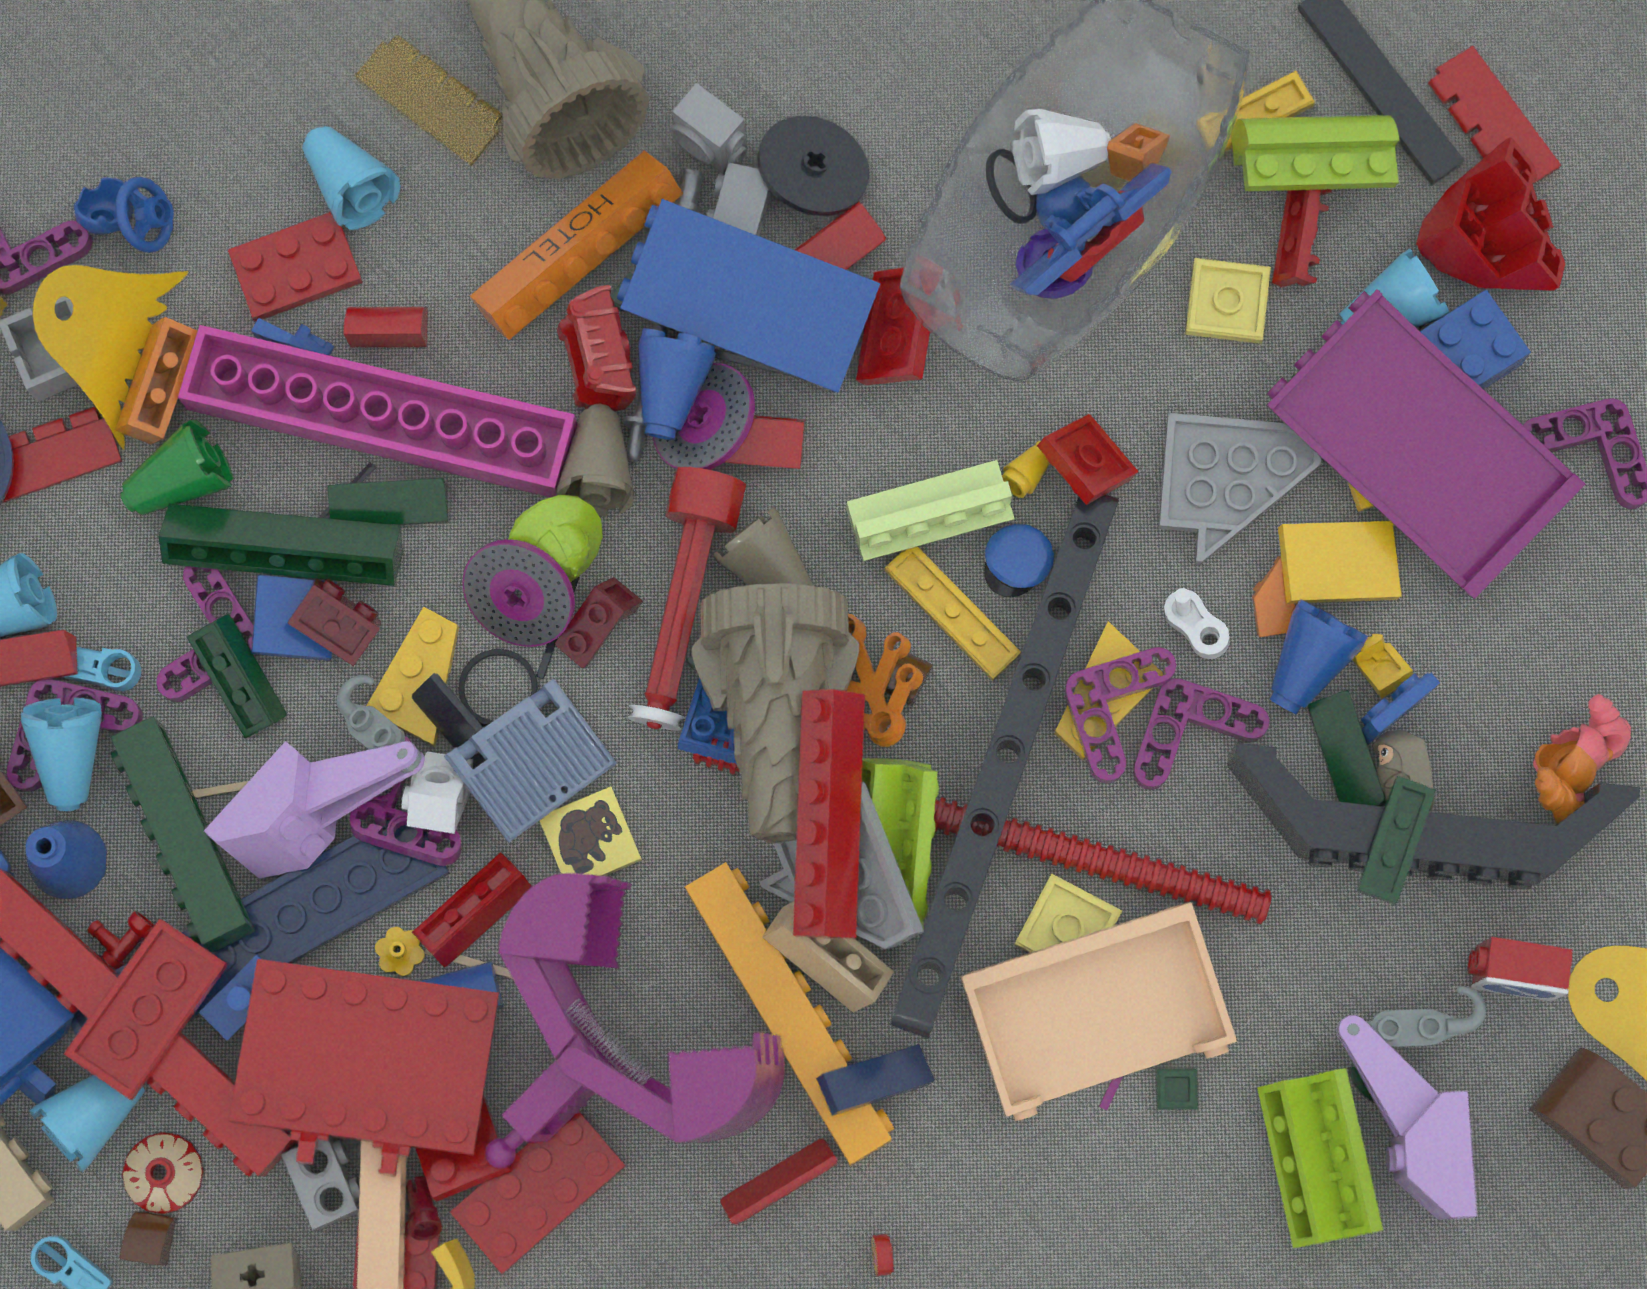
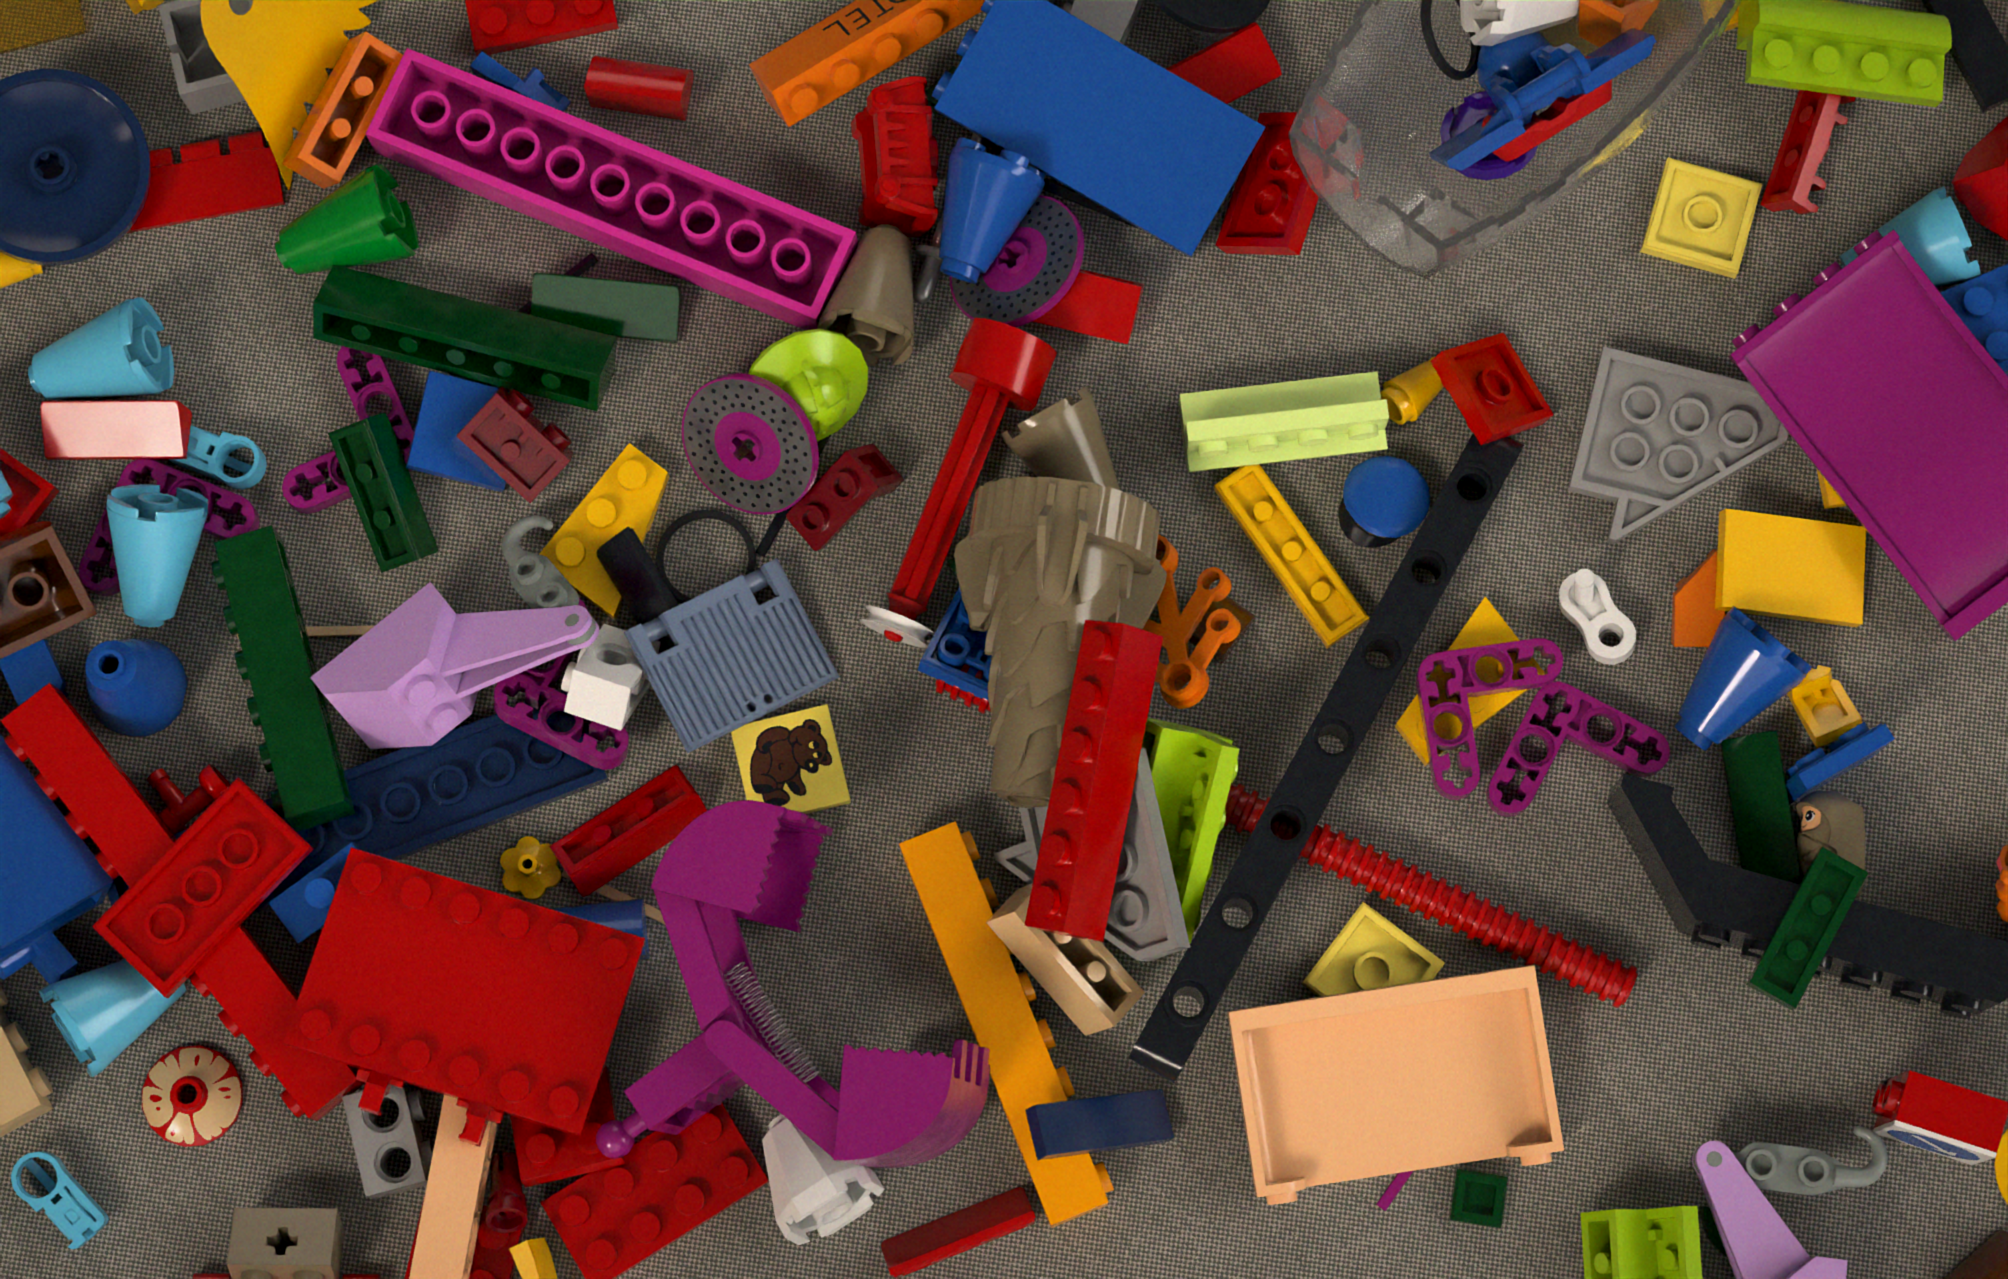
camera: 10 degrees right, 0 degrees up
reddish brown brick [119,1211,177,1266] -> none
none -> white cone [762,1114,884,1245]

